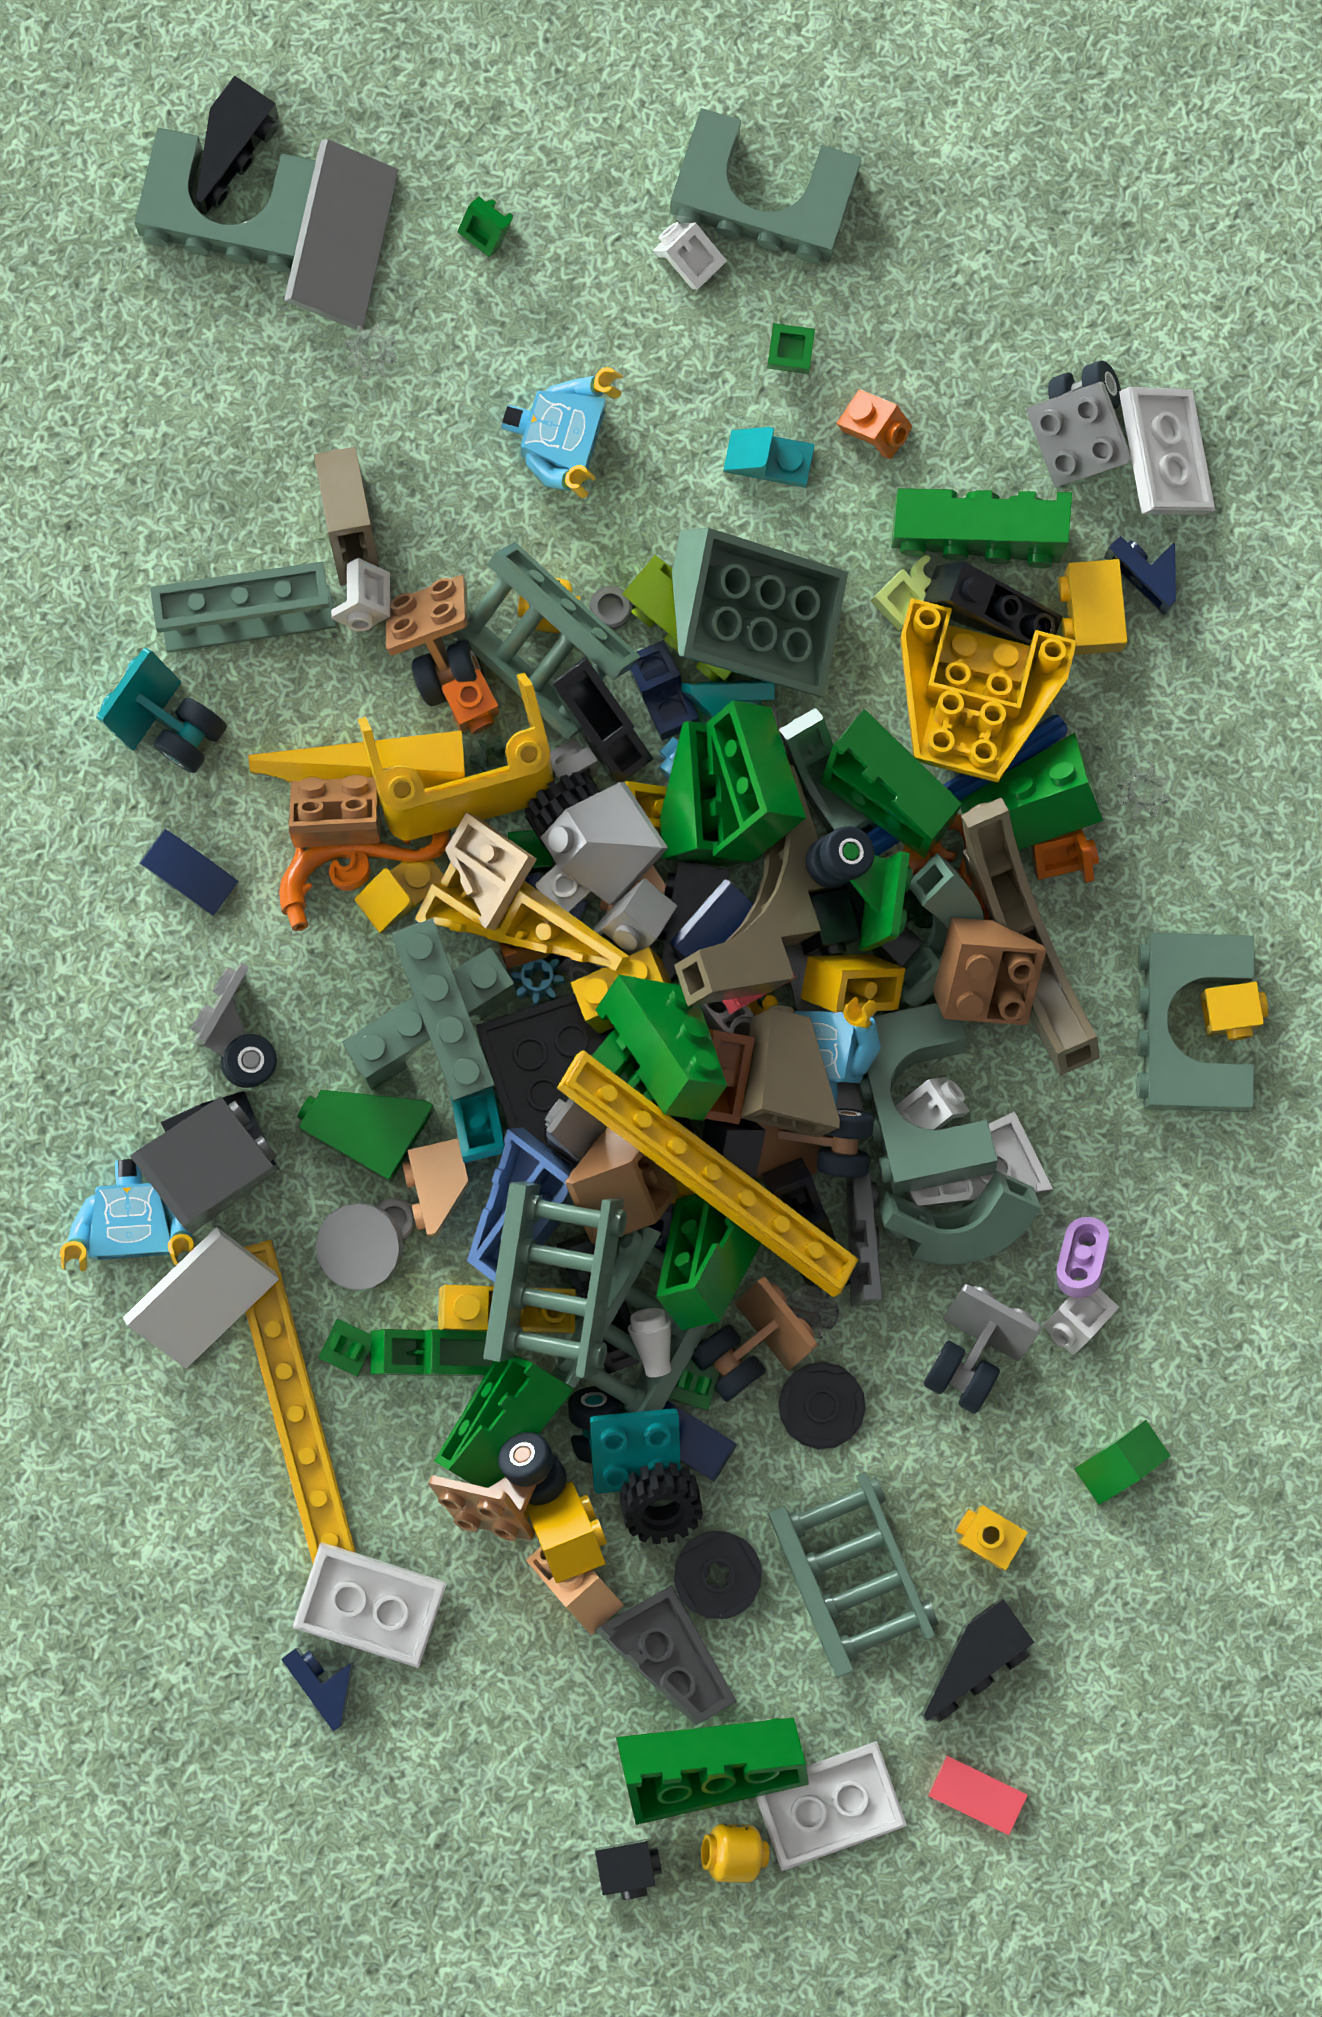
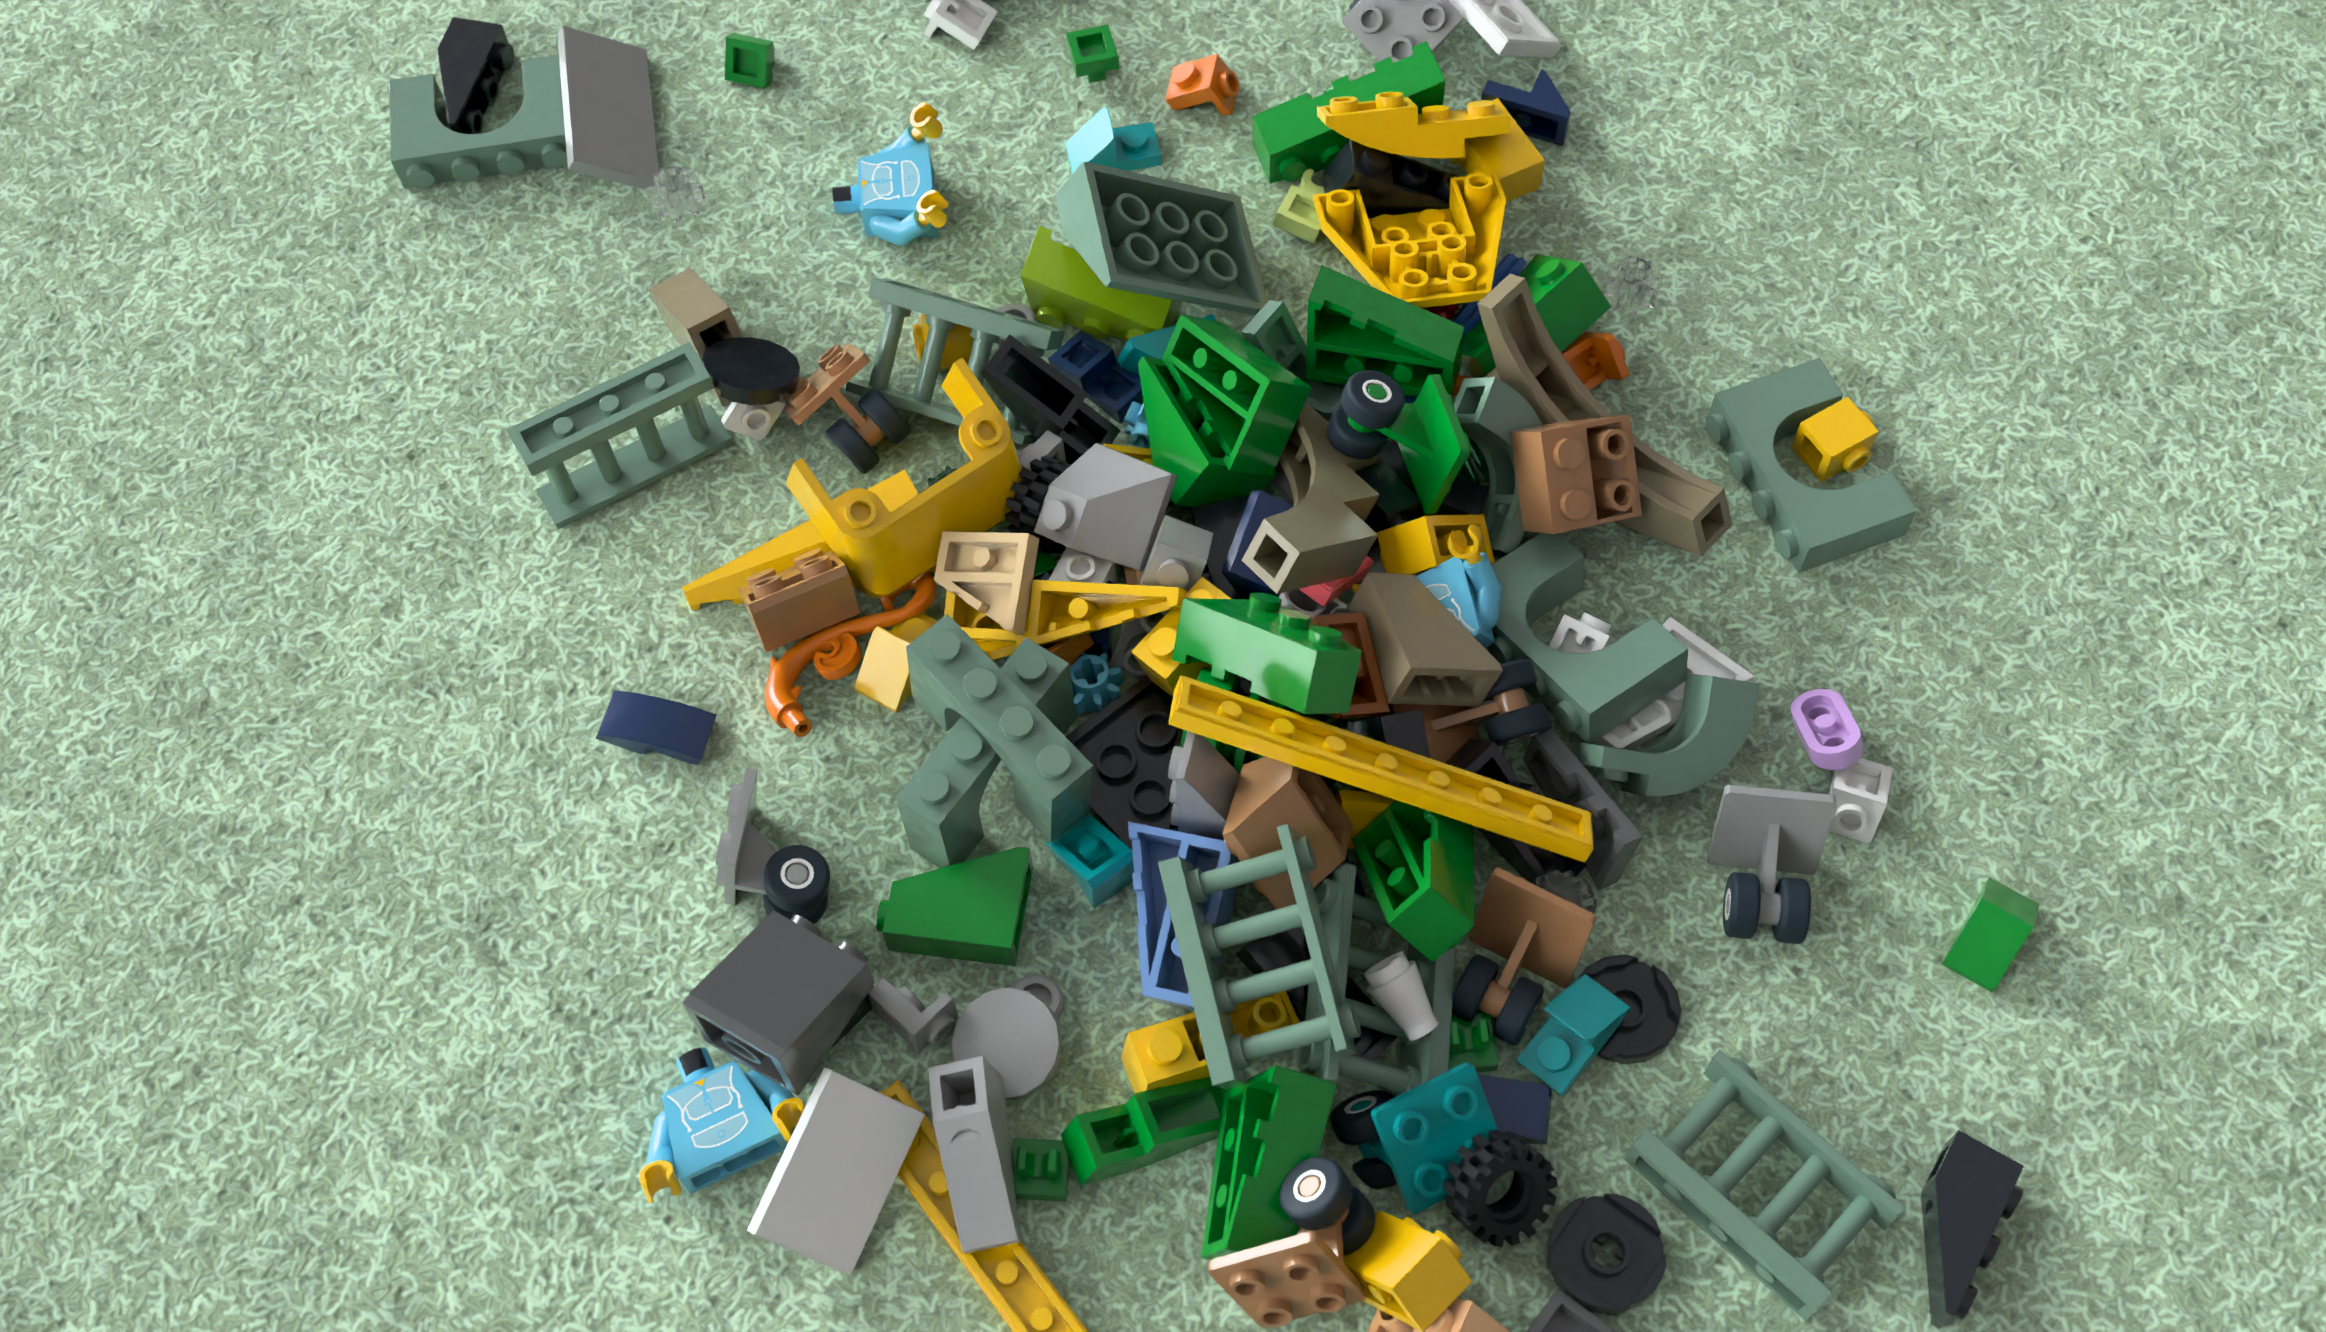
camera: 15 degrees left, 20 degrees down
teal plate [96,647,227,773] -> none
light nougat slope [402,1138,470,1238] -> none
orange bracket [442,669,499,734] -> none
yellow brick [955,1505,1028,1571] -> none
none -> black tile [702,337,800,405]
none -> light grey bracket [868,978,958,1053]
none -> light grey slope [928,1056,1020,1254]
none -> yellow slope [1317,92,1510,159]
none -> teal slope [1516,974,1631,1097]

